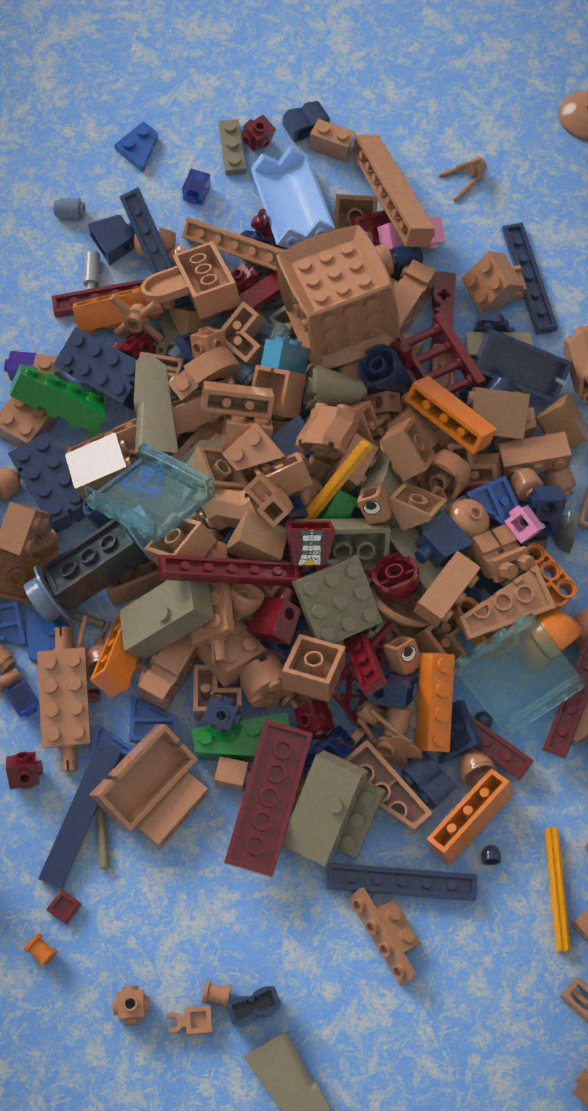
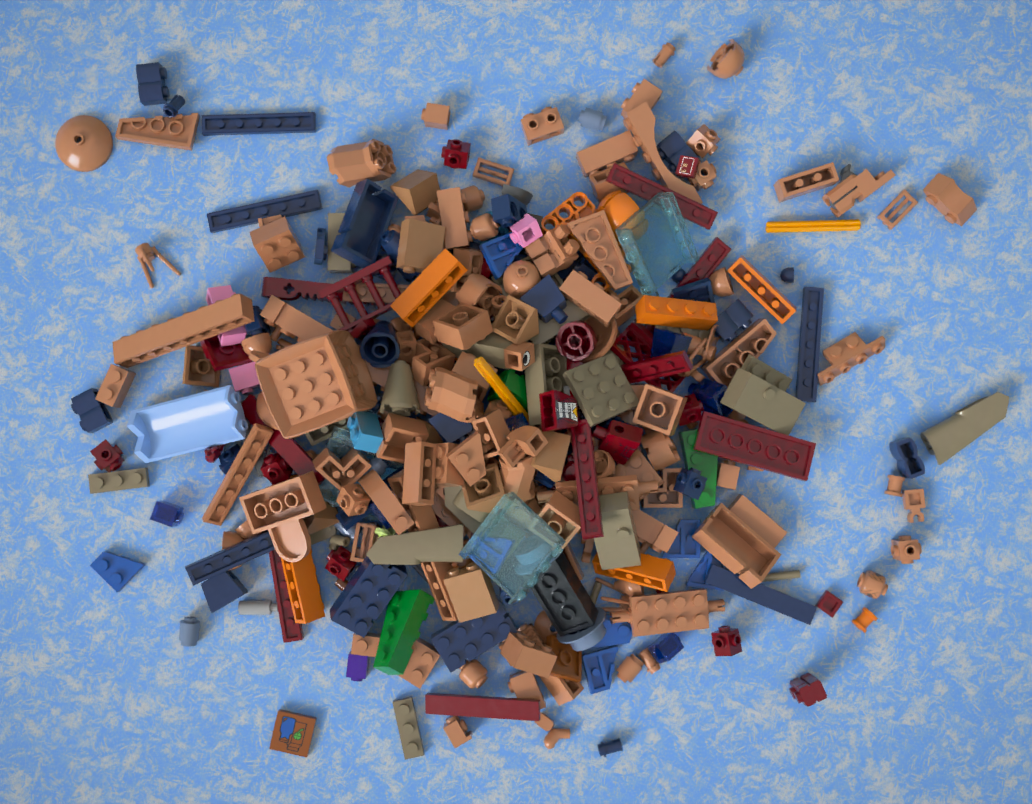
camera: 85 degrees left, 20 degrees up
nougat bar [109,293,164,343] -> none
nougat brick [383,635,420,675] -> none
none -> nougat head [857,570,888,599]

